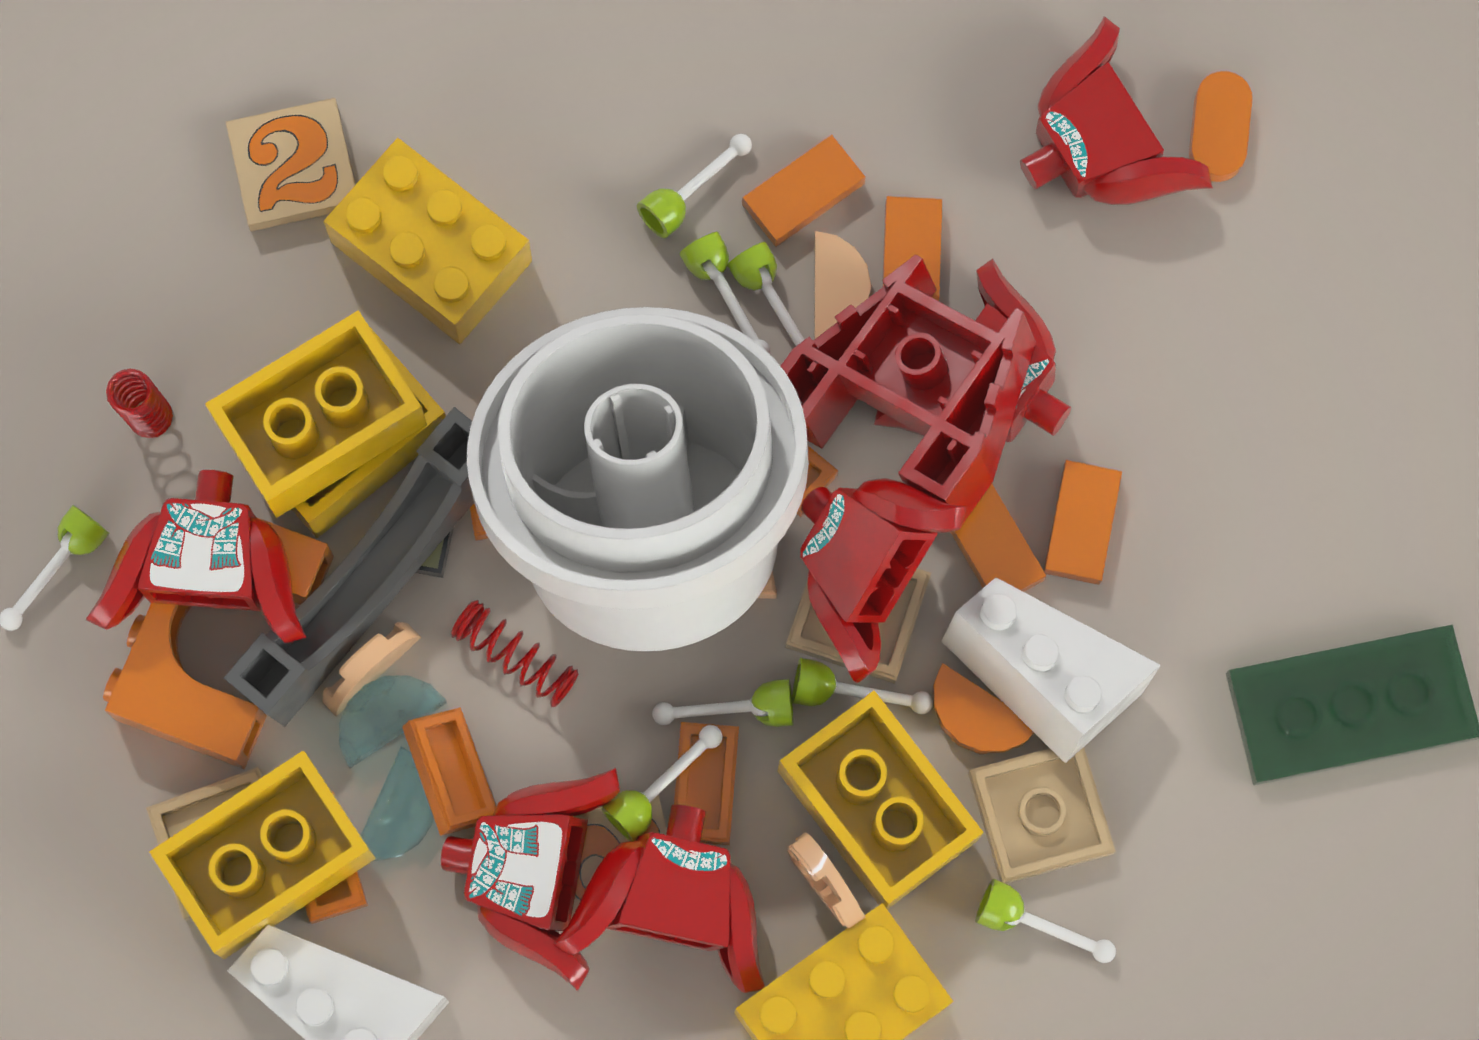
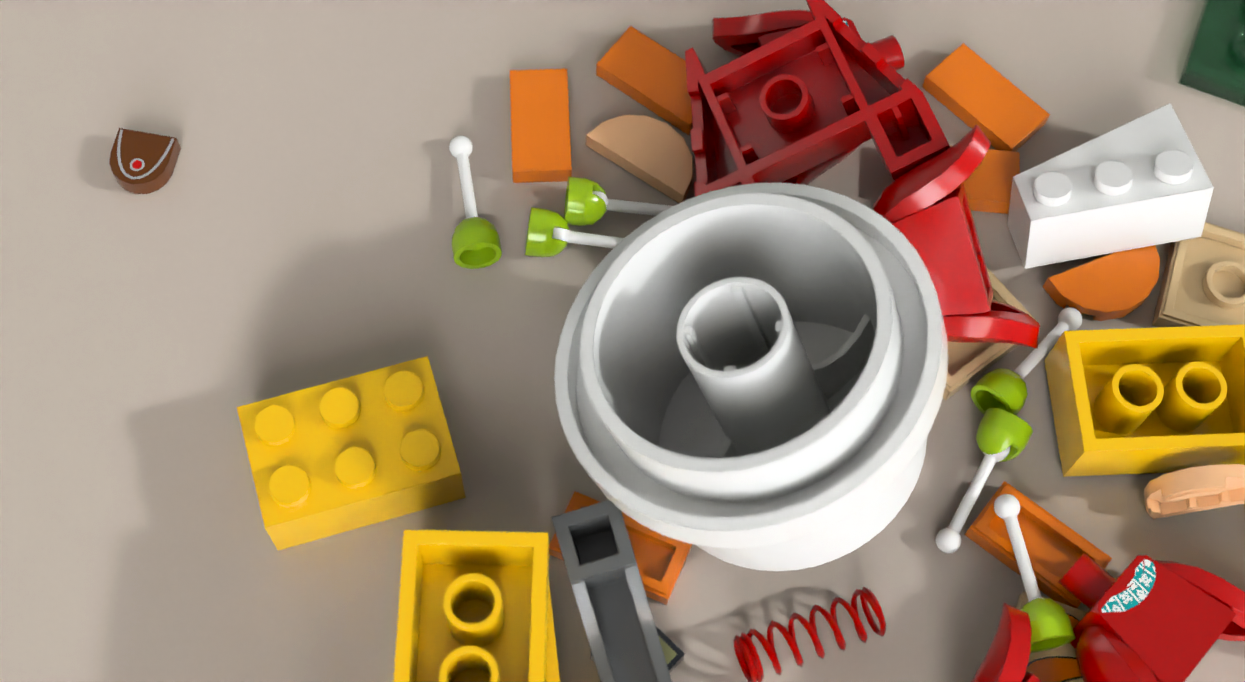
camera: 55 degrees left, 10 degrees down
tile [226,98,356,232] -> none

